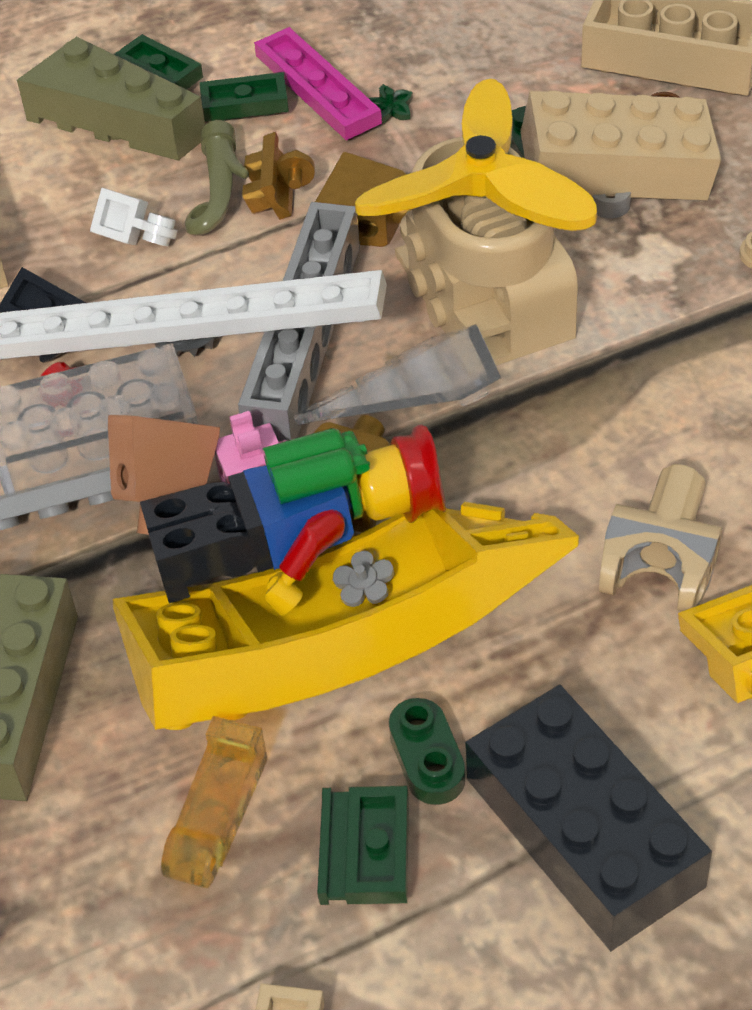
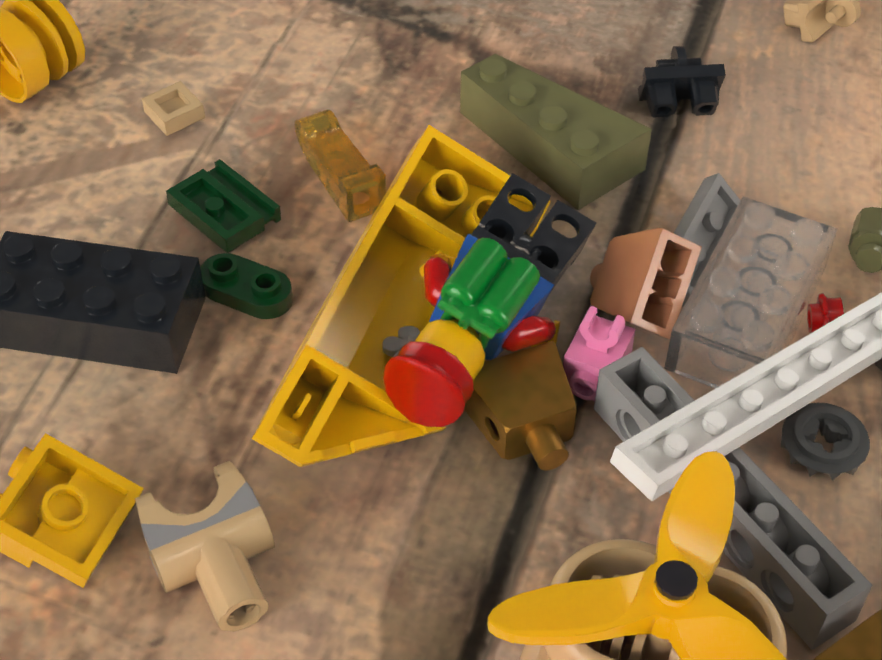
camera: 130 degrees right, 0 degrees up
clear wedge [293,324,502,425] -> none

